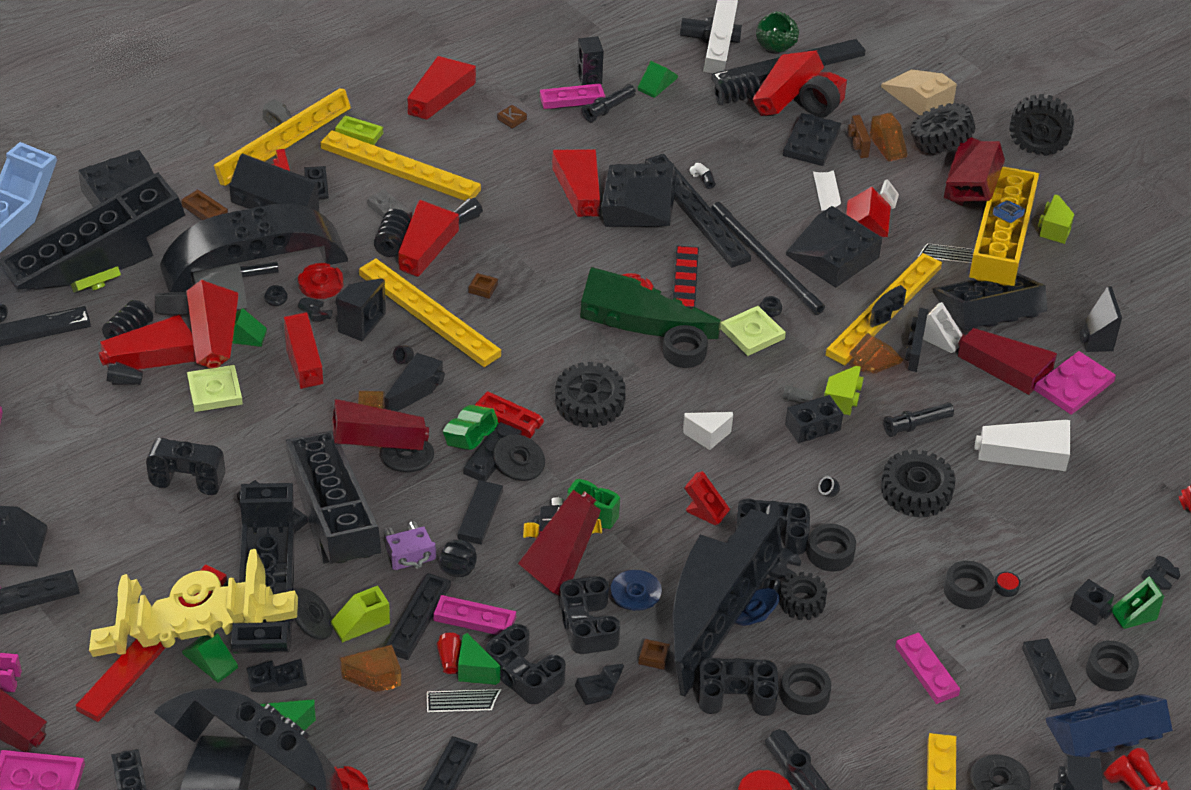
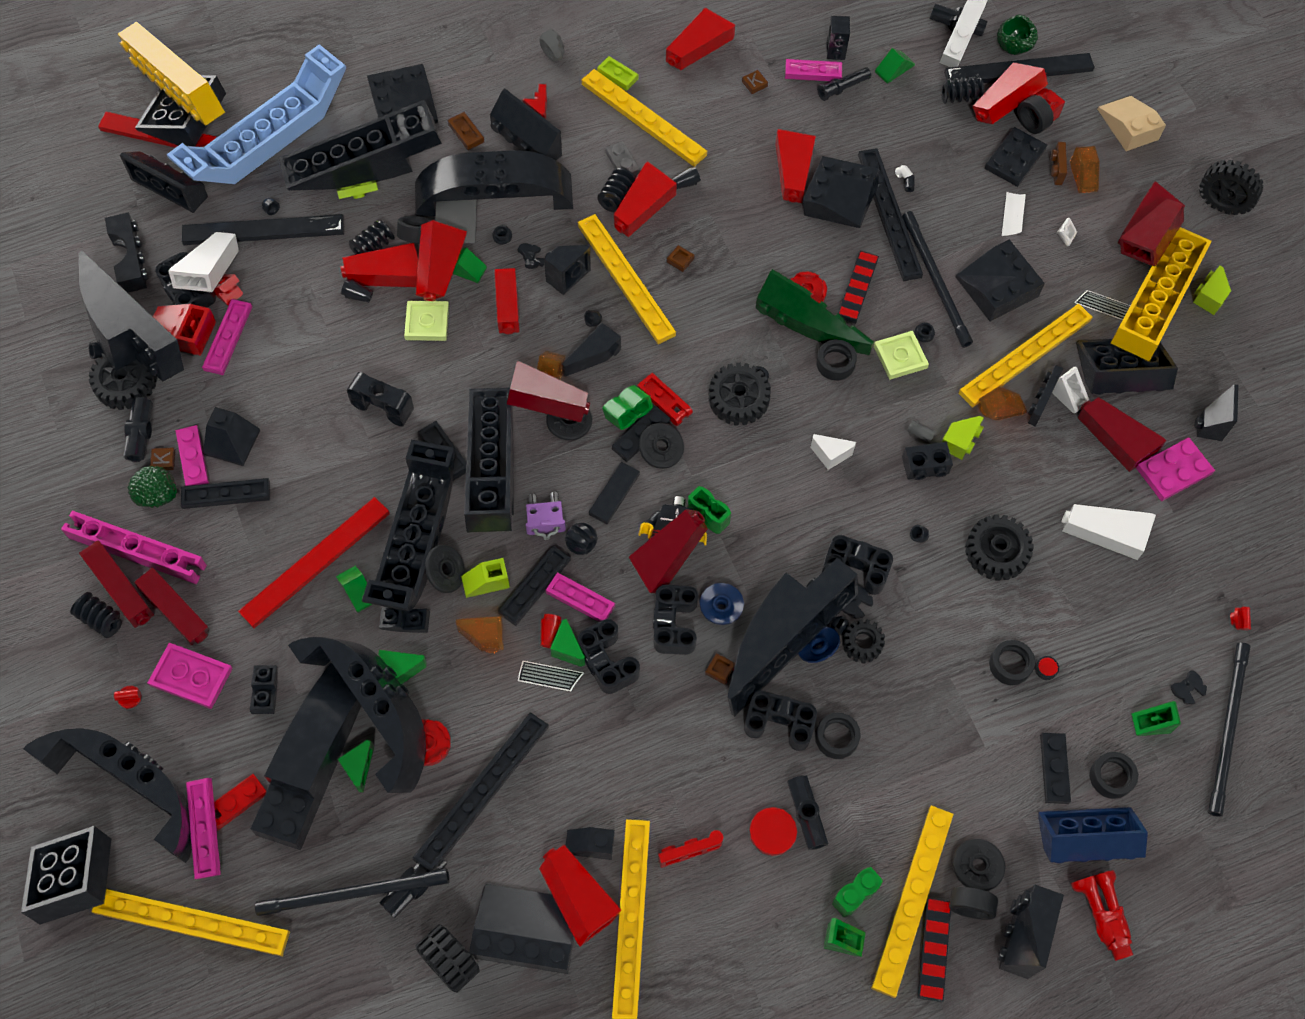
camera: 15 degrees right, 20 degrees up
light yellow piece [89,549,298,657] -> none
yellow plate [213,88,351,186] -> none
black piece [240,261,279,278] -> none
red tile [298,263,343,299] -> none
black slope [304,166,329,199] -> none
black slope [575,663,624,705] -> none
red slope [684,471,730,525] -> none
black tyre [807,523,857,572] -> none
red slope [846,187,891,237] -> none
black slope [870,285,907,328] -> none
black pin [883,402,954,437] -> none
dark pink plate [895,632,960,704] -> none
black wheel [911,103,976,153] -> none
tile [993,200,1025,223] -> none
black brick [1070,579,1114,626] -> none

